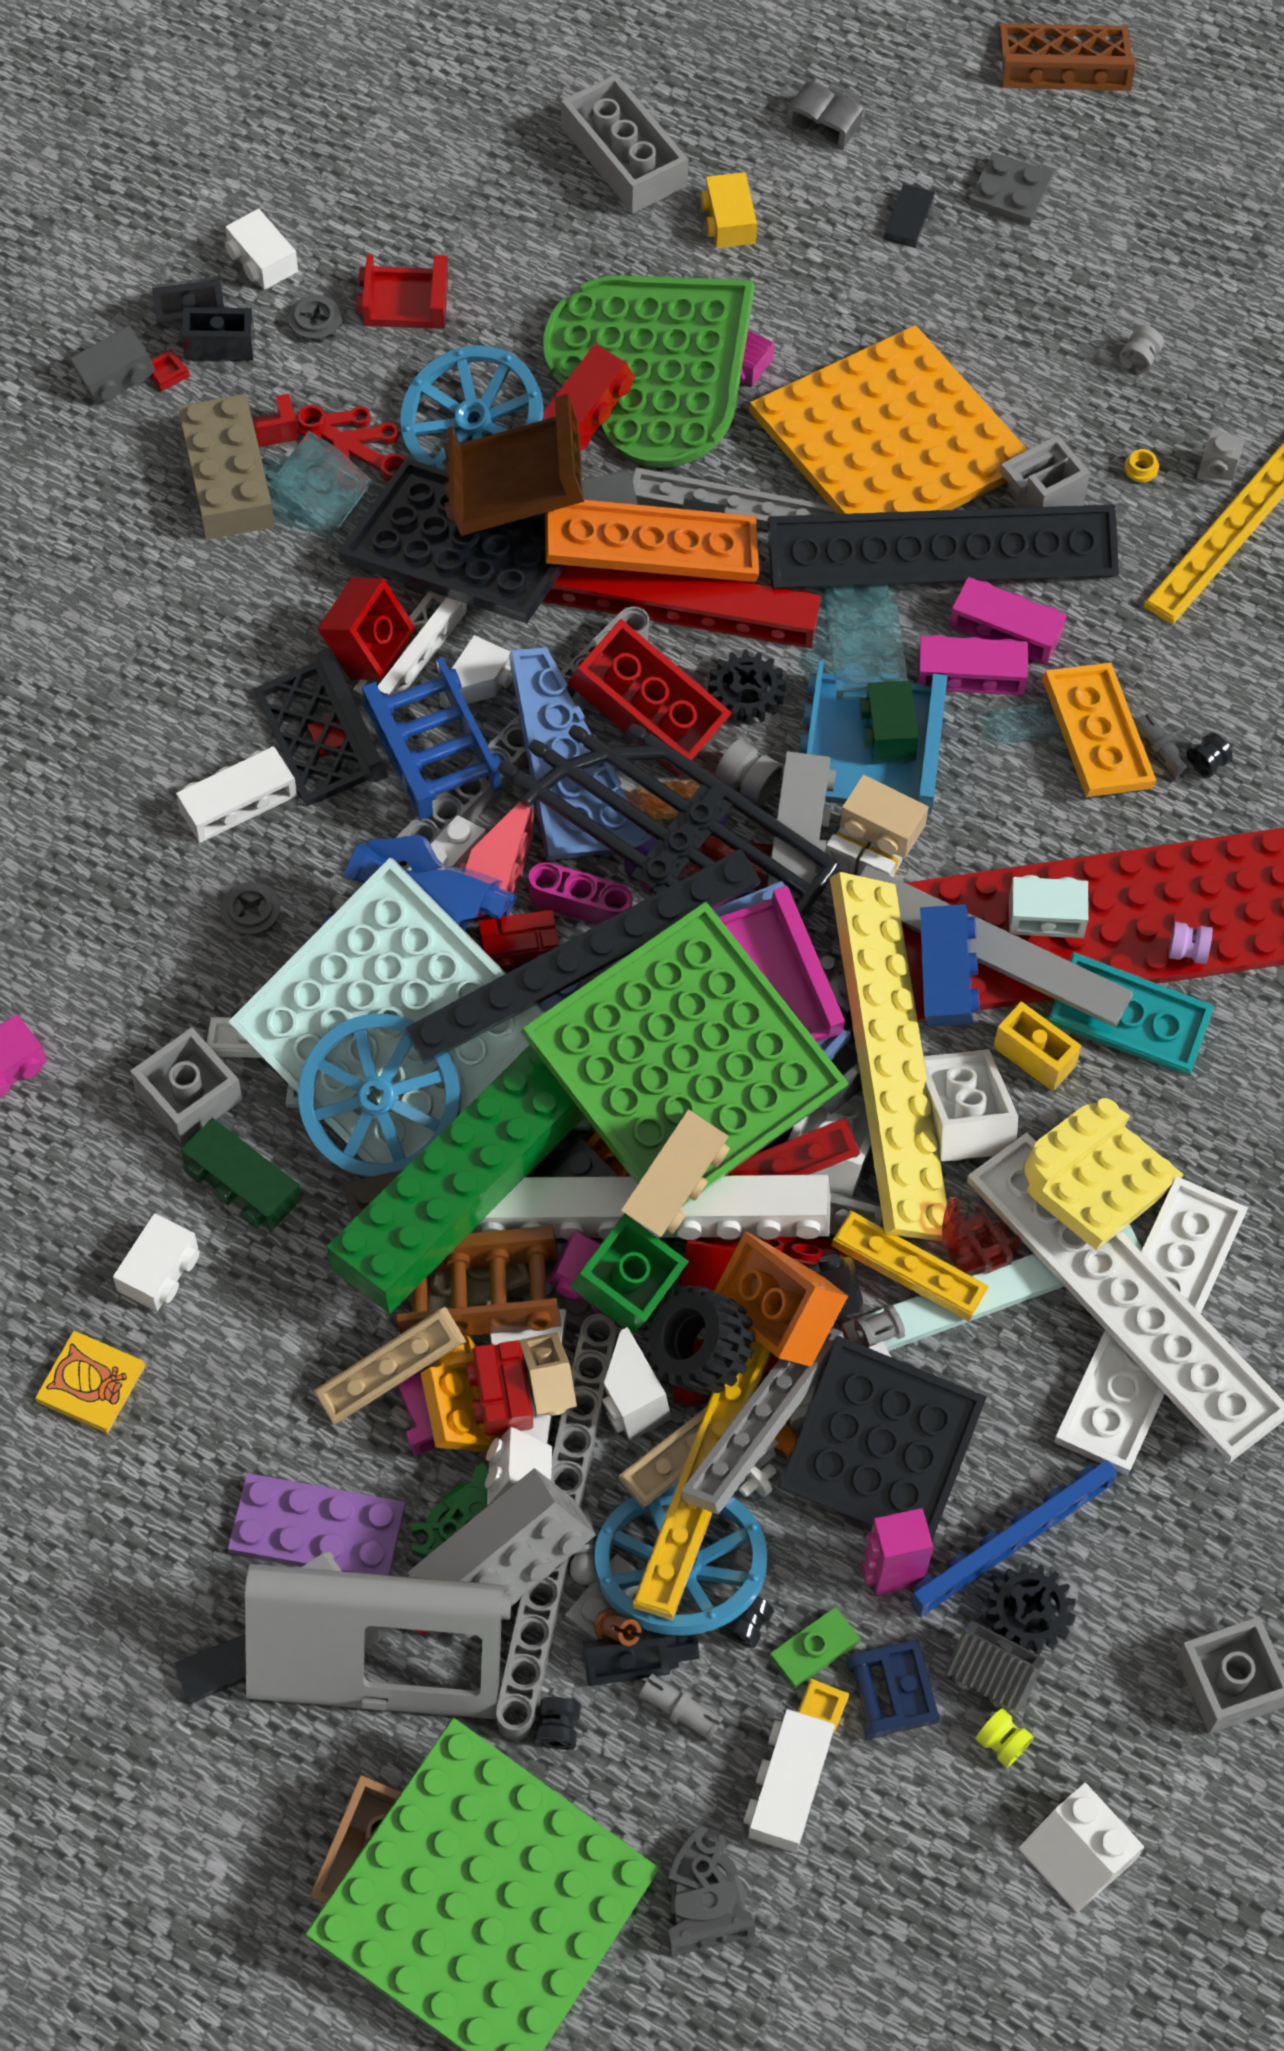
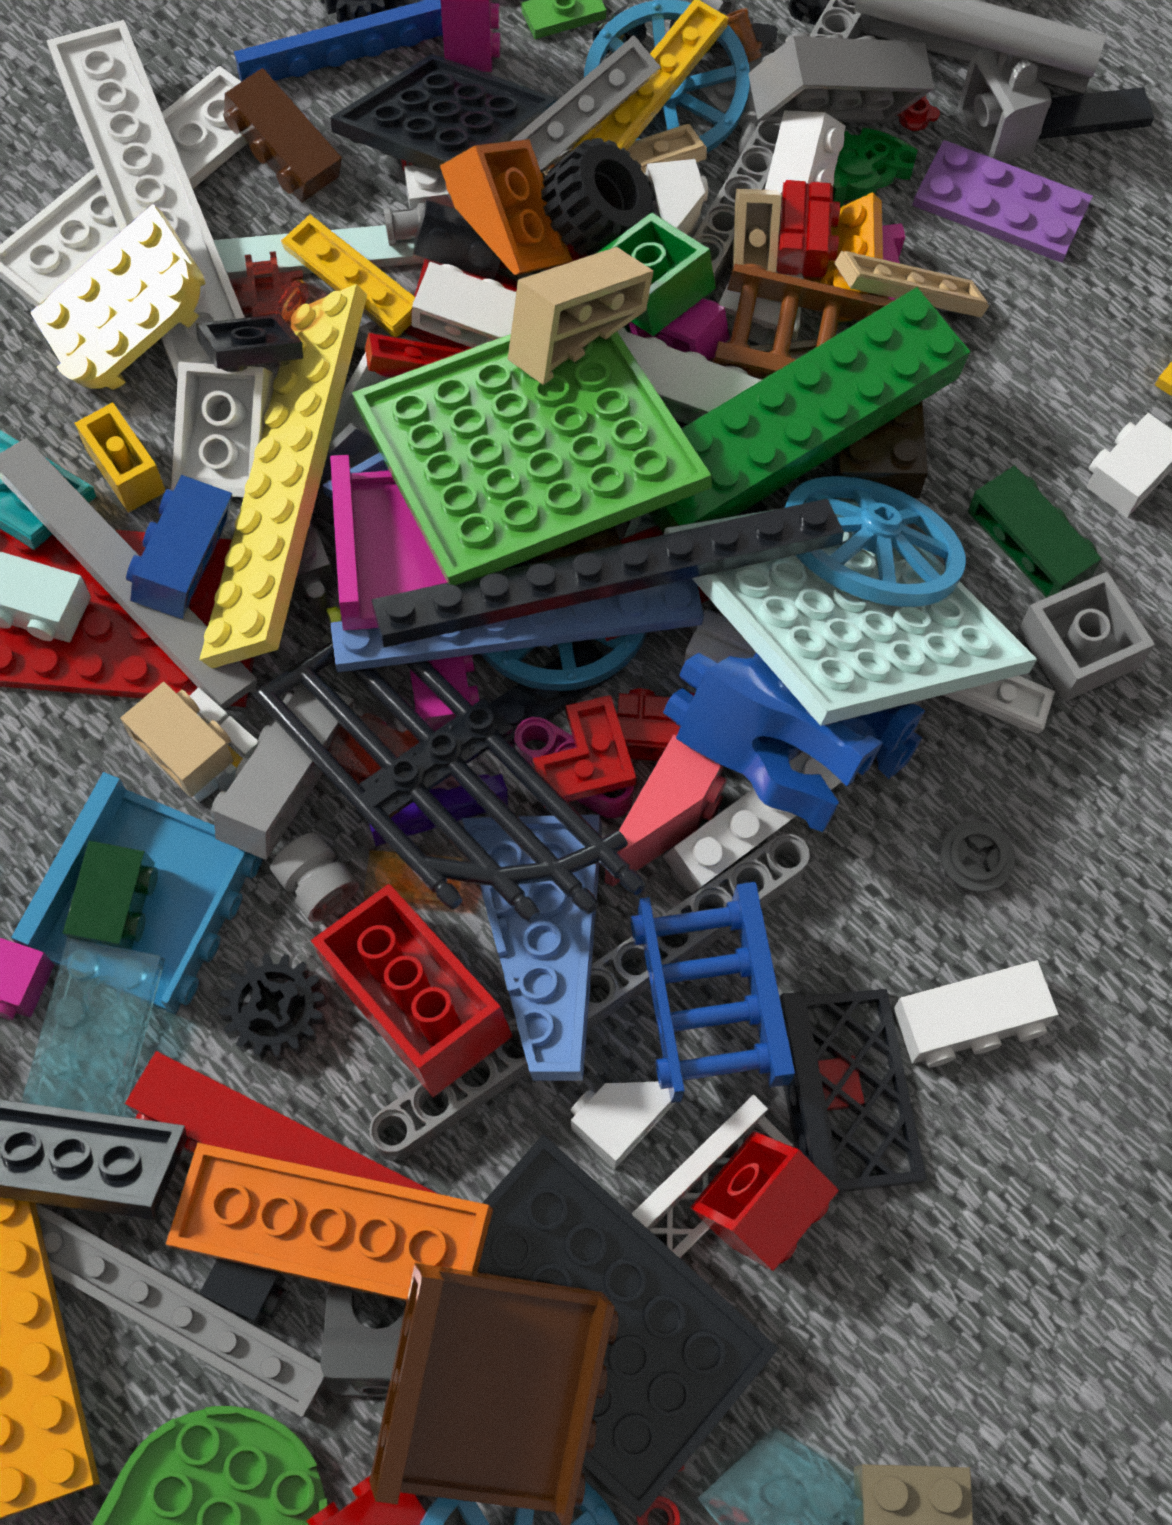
camera: 165 degrees left, 5 degrees up
none -> black plate [196,314,303,372]
none -> reddish brown brick [223,68,342,203]
none -> red plate [532,695,636,808]

